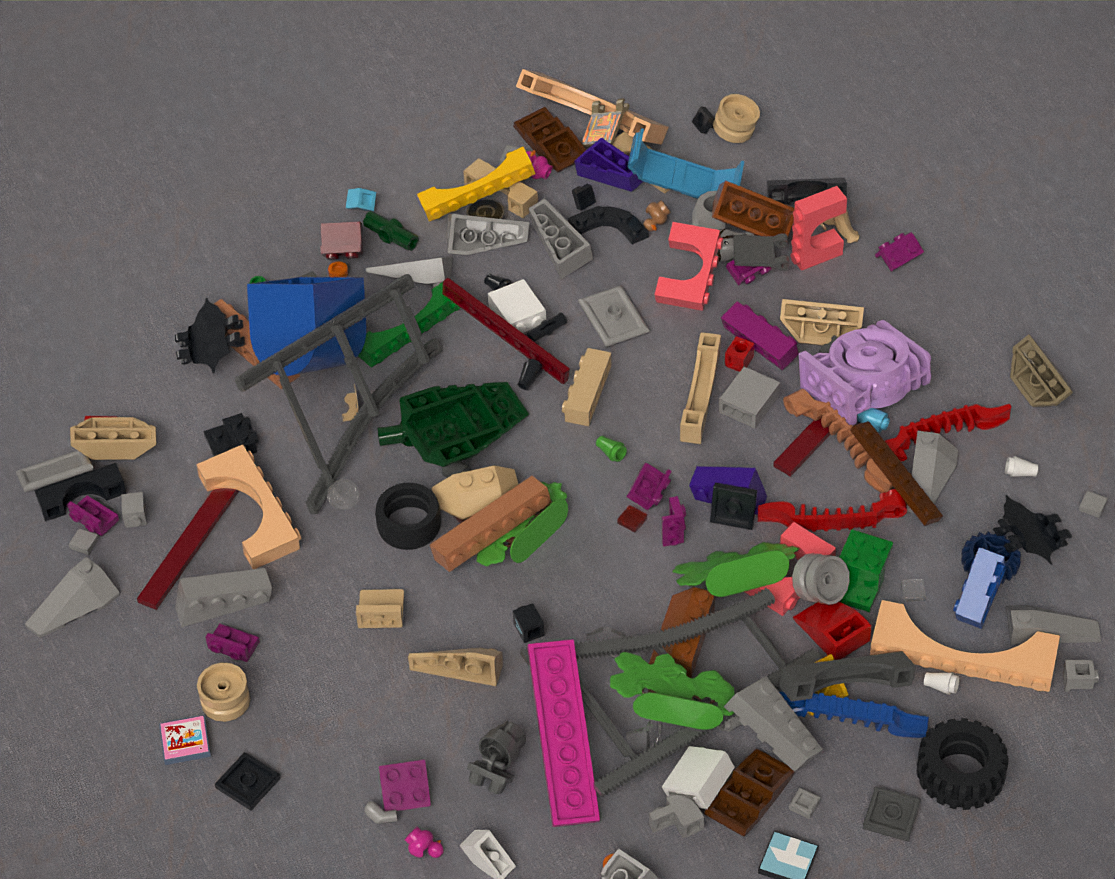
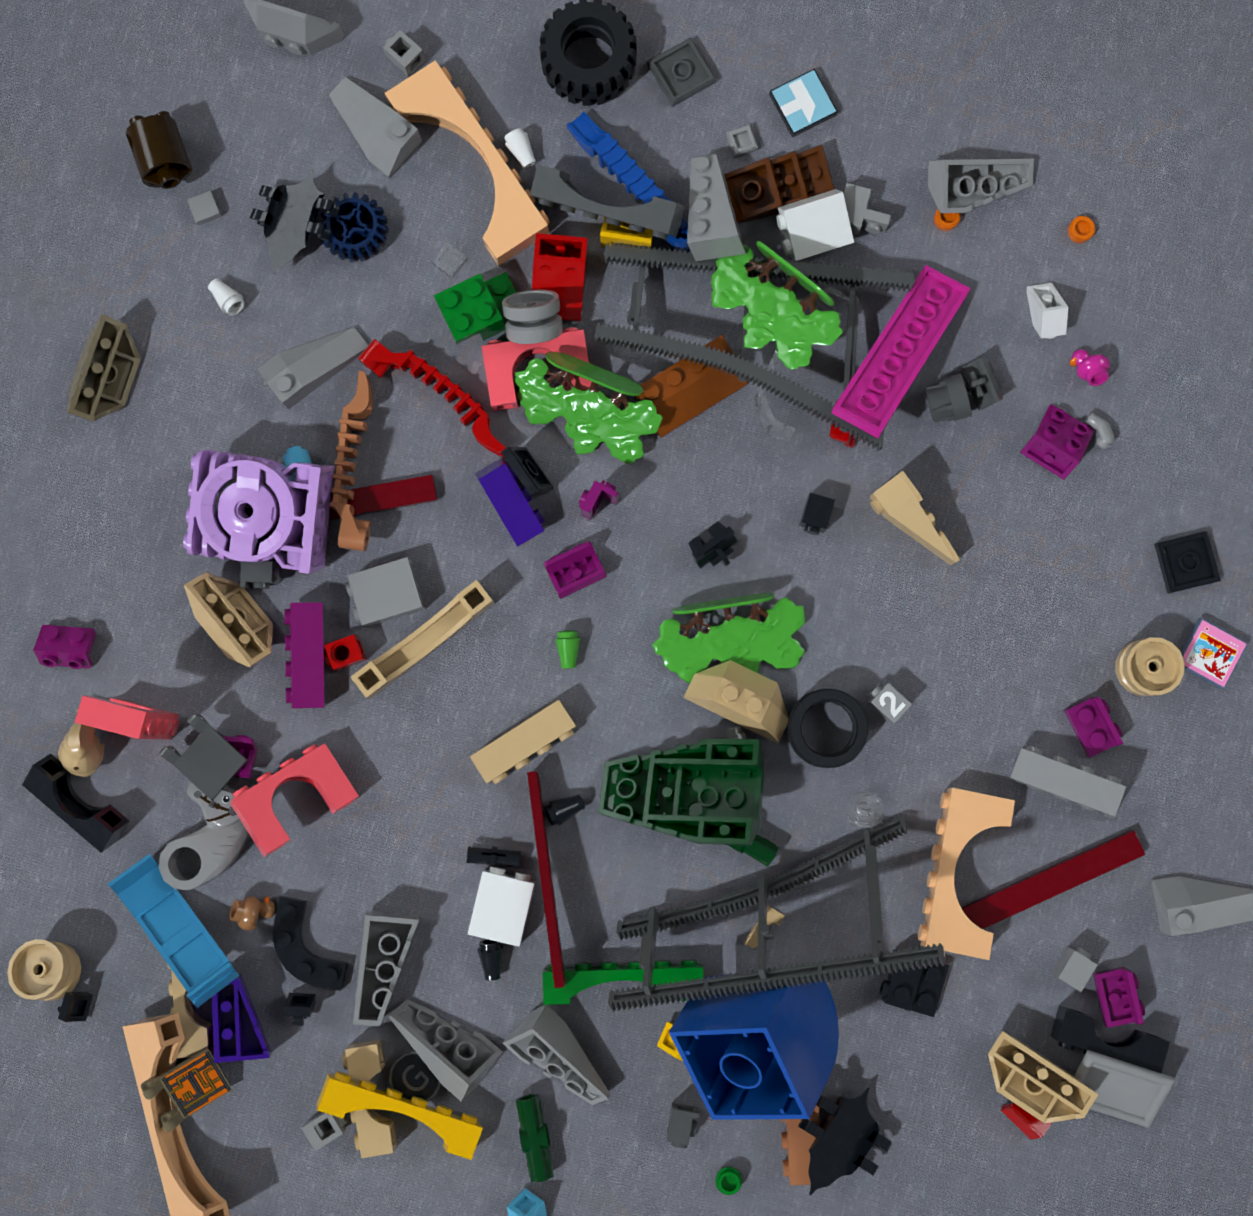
camera: 140 degrees left, 35 degrees up
light grey tile [69,529,99,555] -> none
bracket [320,221,363,260] -> none
orange tile [328,261,348,277] -> none
tan bracket [356,589,404,628] -> none
nougat brick [430,476,551,572] -> none
reddish brown slope [513,107,586,172] -> none
dark pink animal [526,150,553,180] -> none
light grey piece [578,285,650,348] -> none
clear red tile [617,505,647,533] -> none
dark orange slope [712,180,794,242] -> none
reddish brown plate [850,421,943,526] -> none
red piece [885,404,1011,462] -> none
wedge [953,547,1006,629] -> none
none -> black hips [688,521,737,569]
none -> light grey brick [867,683,912,724]

